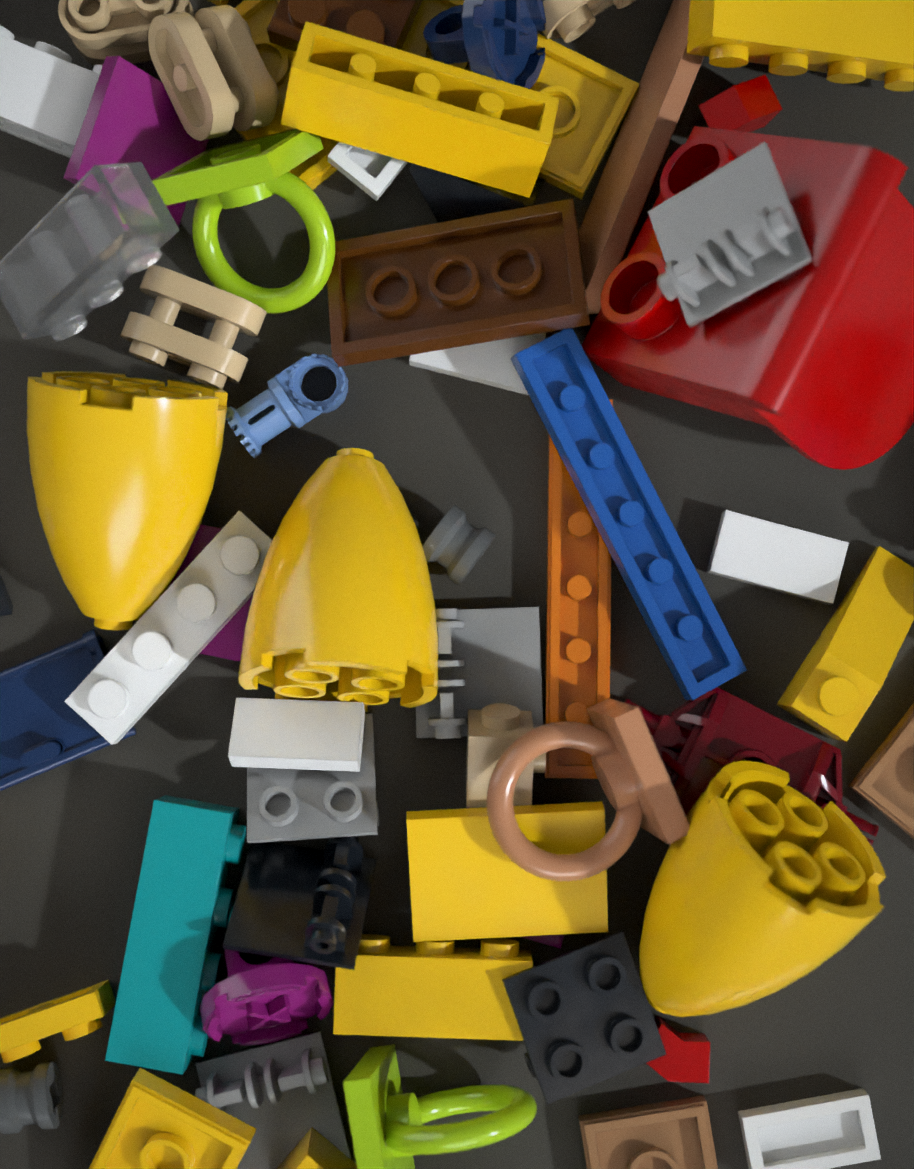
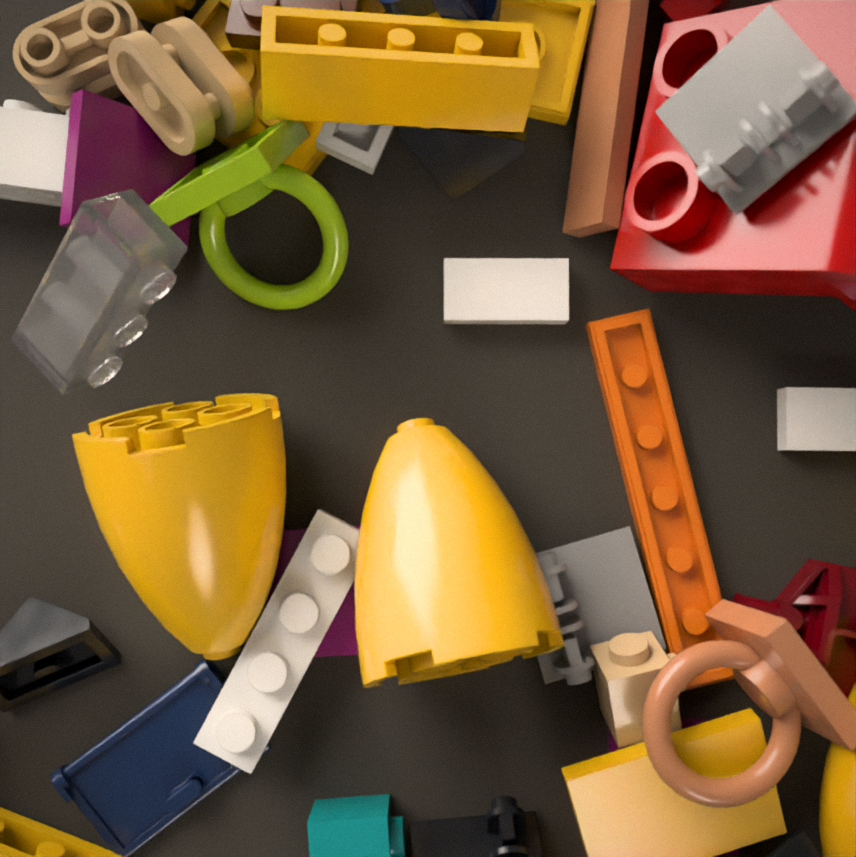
camera: 20 degrees left, 0 degrees up
tan brick [121,264,267,390] -> none
medium blue connector [226,354,348,458] -> none
white tile [228,698,365,772] -> none
light grey hinge [247,713,380,843] -> none
reddish brown plate [327,198,590,367] -> none
dark grey wheel [422,505,496,586] -> none
blue plate [510,328,747,700] -> none

